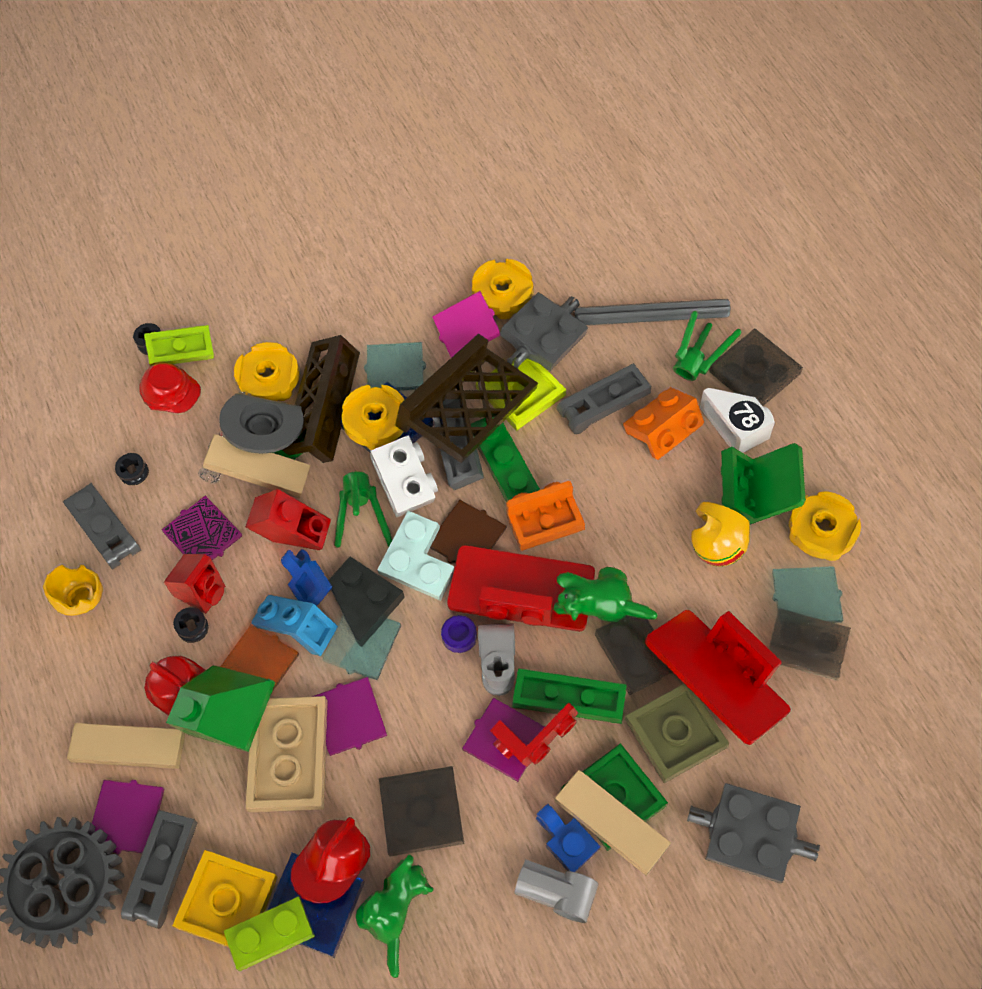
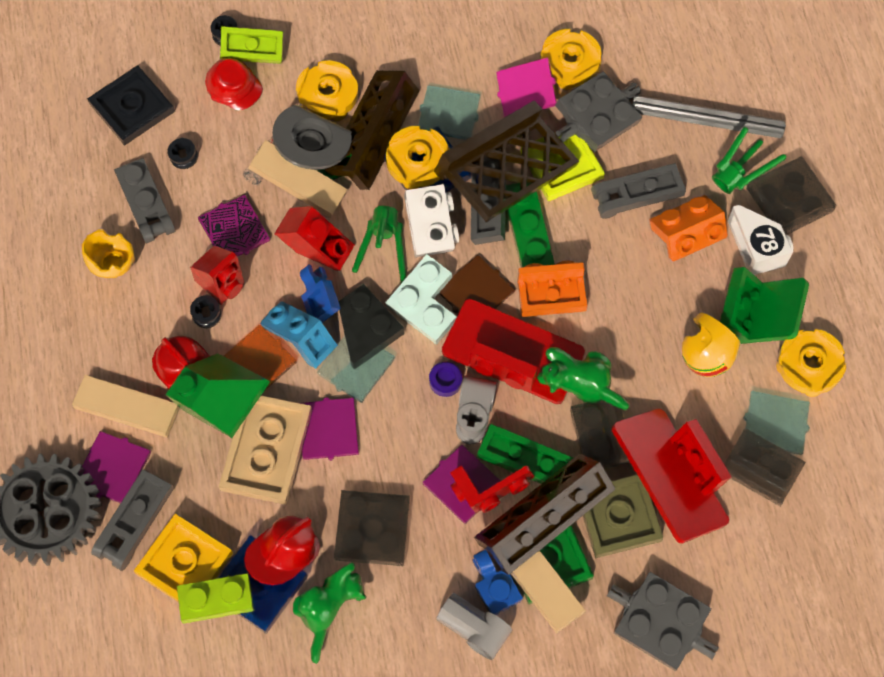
camera: 10 degrees right, 5 degrees up
none -> black tile [87,65,175,146]
none -> dark brown fence [474,454,615,575]

